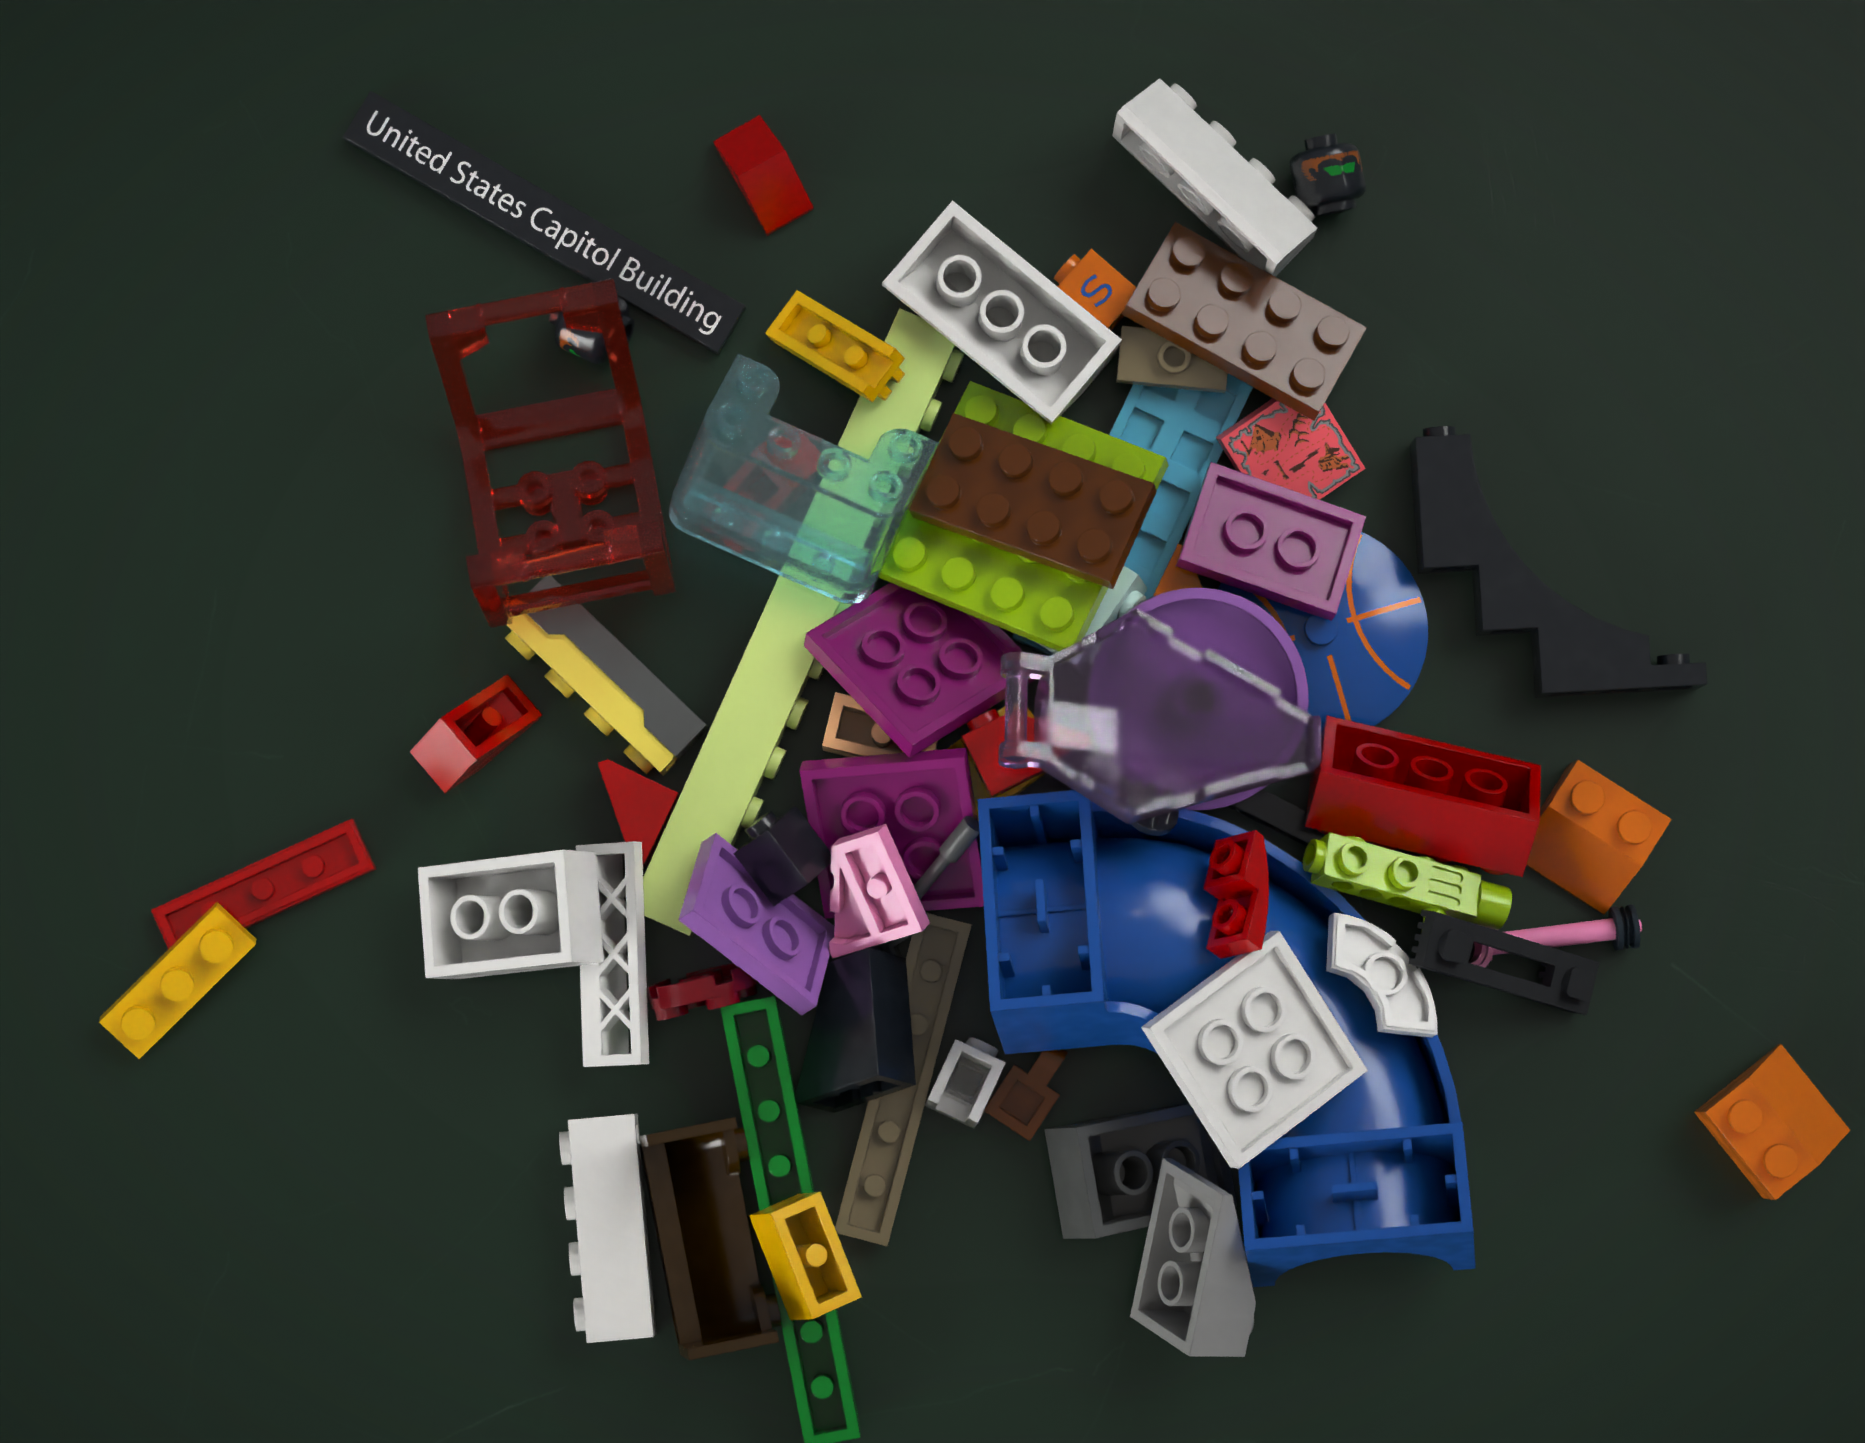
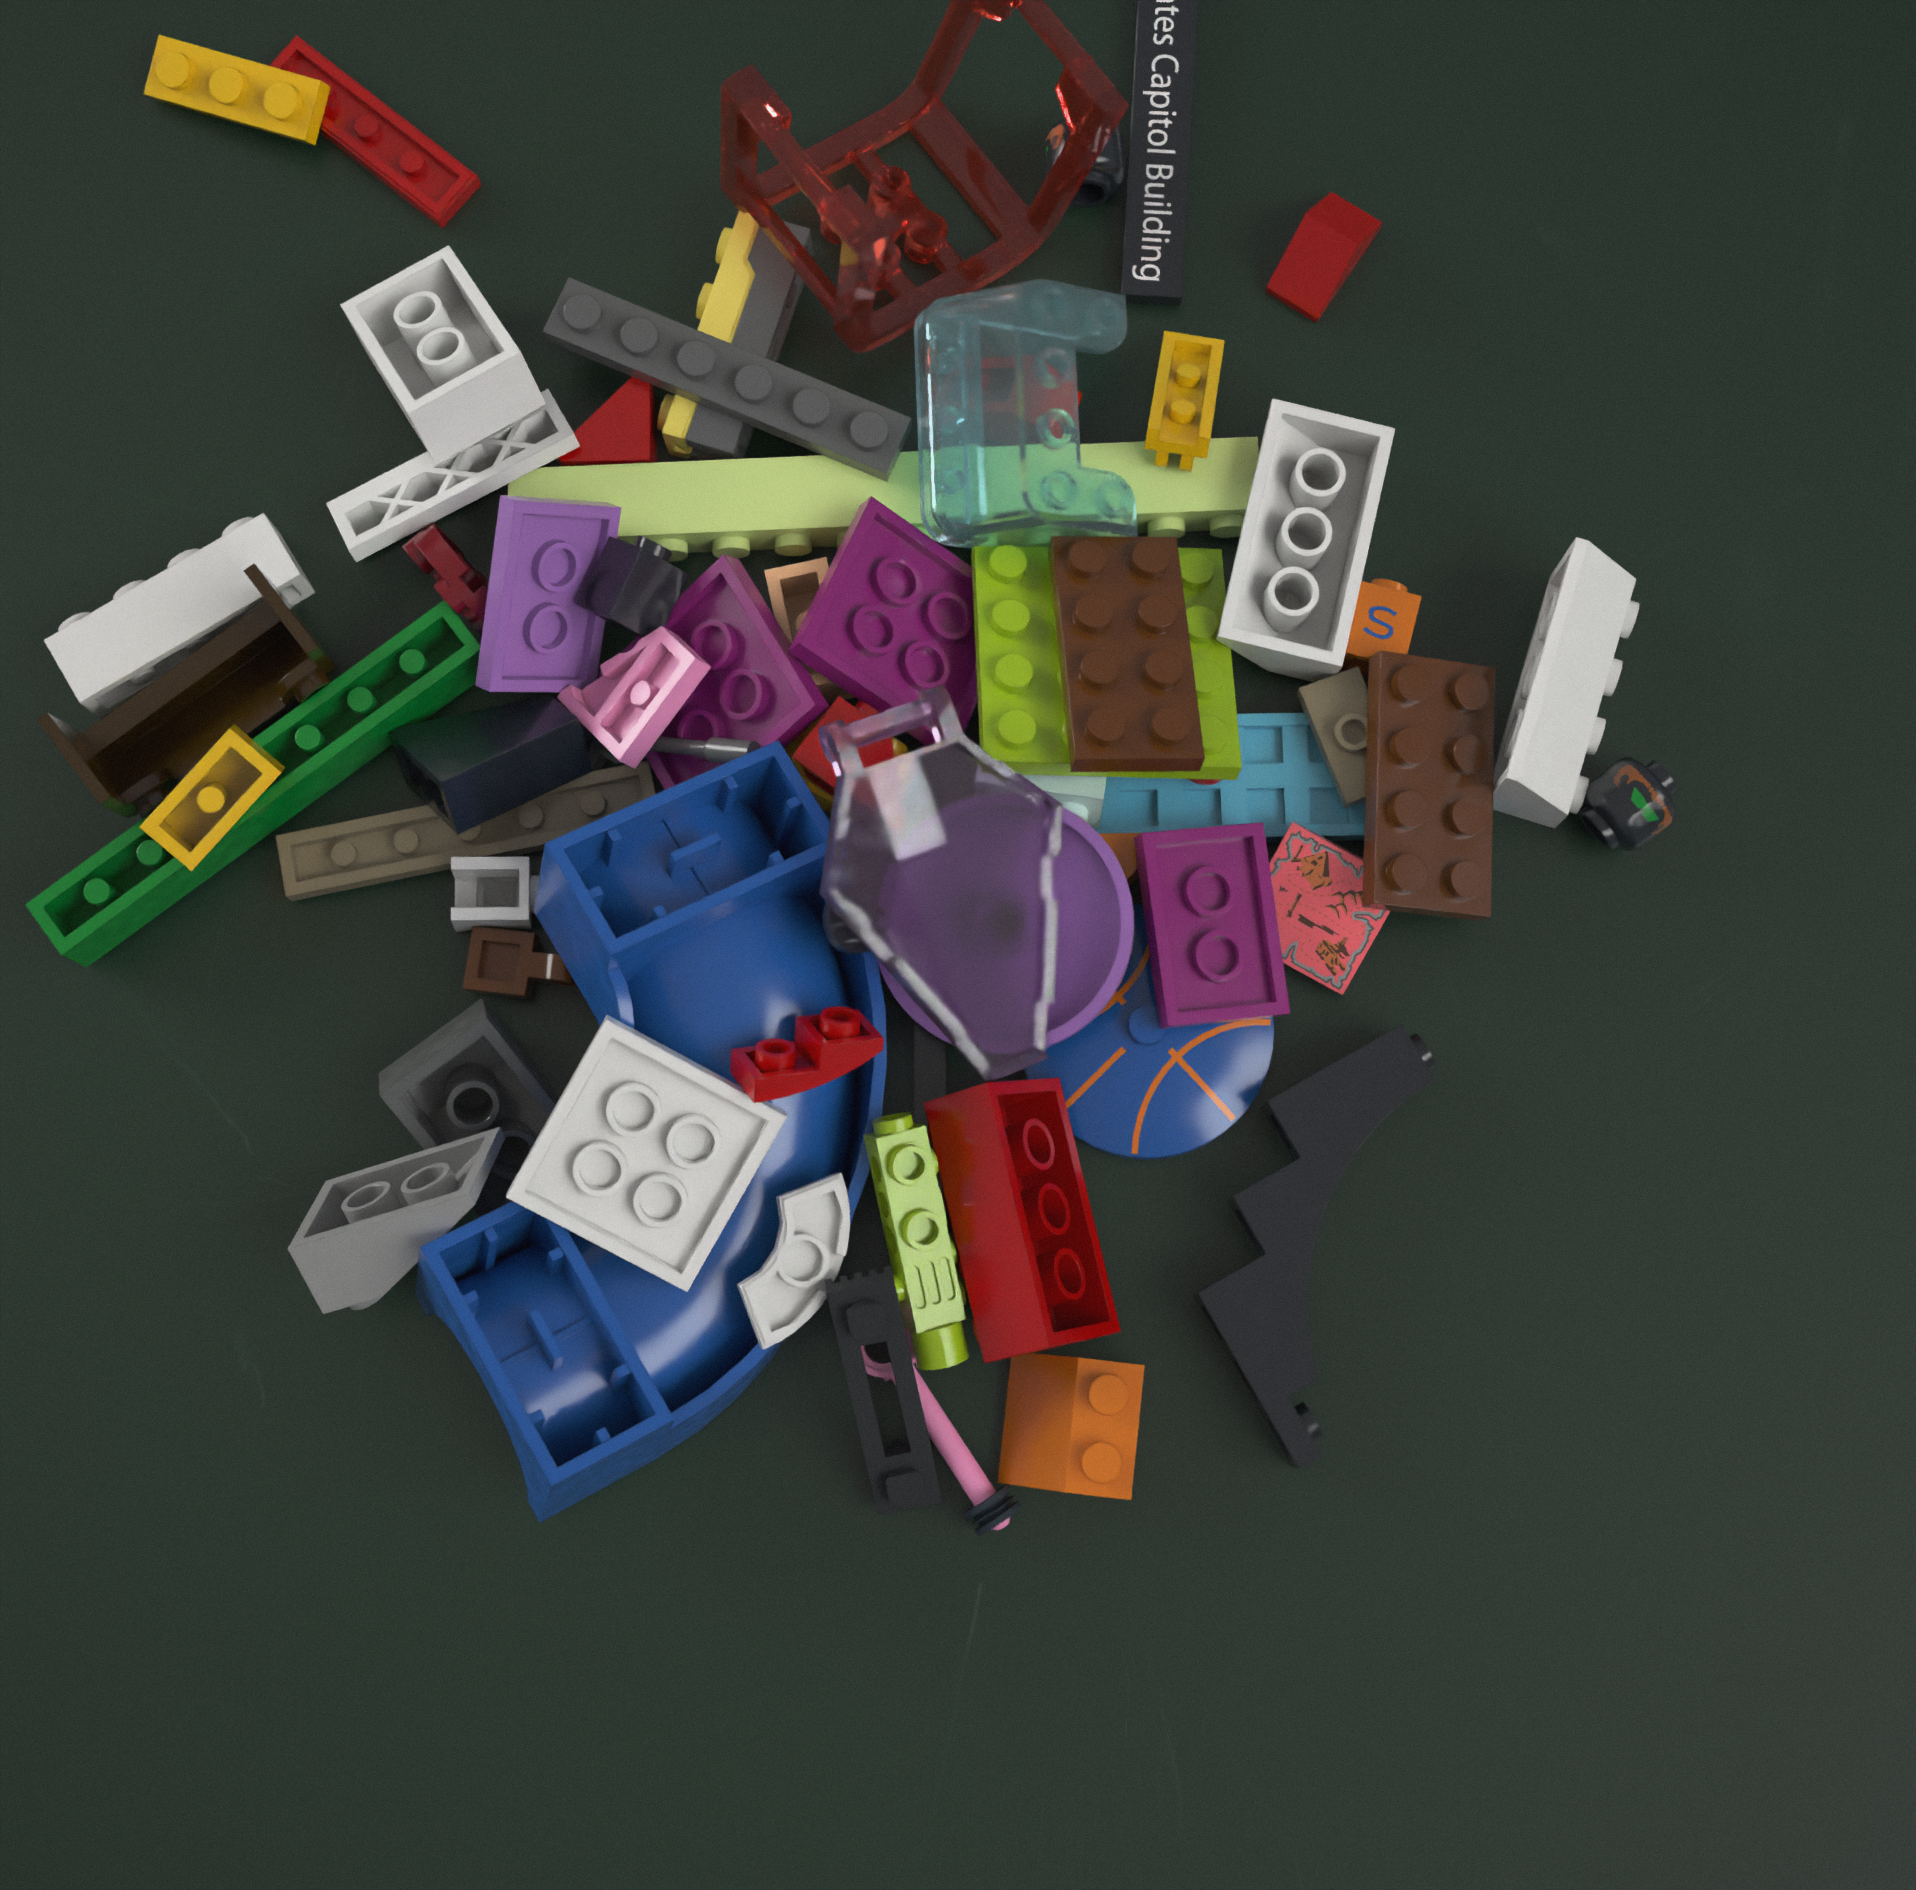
camera: 70 degrees right, 5 degrees down
red slope [410,674,542,793] -> none
orange slope [1694,1044,1850,1200] -> none
none -> dark grey plate [543,277,912,482]

